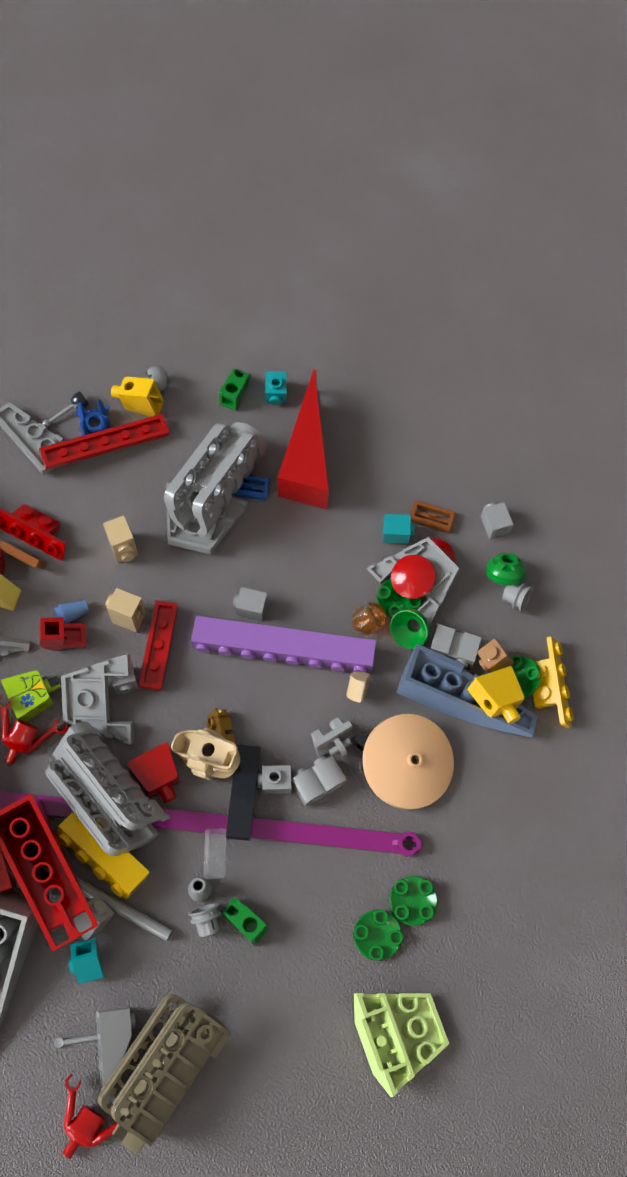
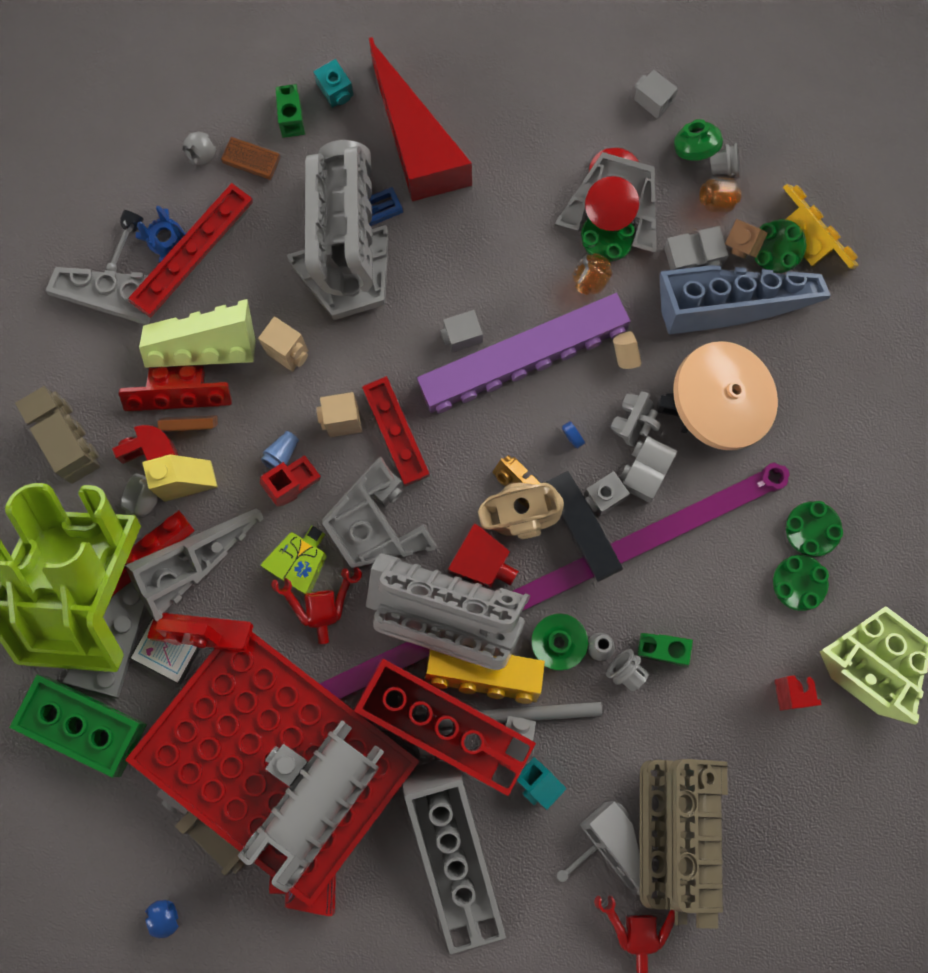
camera: 25 degrees left, 10 degrees up
yellow torso [111,376,164,417] -> none
clear slope [203,828,226,879] -> none
teal brick [383,514,415,544] -> none
green piece [390,608,430,649] -> none
dark orange tile [410,500,456,534] -> none
yellow torso [467,666,524,724] -> none
none -> yellowish green wedge [139,299,256,368]
none -> dark orange tile [221,137,281,180]
none -> green dish [531,613,588,671]
none -> blue tile [562,421,585,449]
none -> clear orange head [699,177,741,213]
none -> red hinge [775,675,822,711]

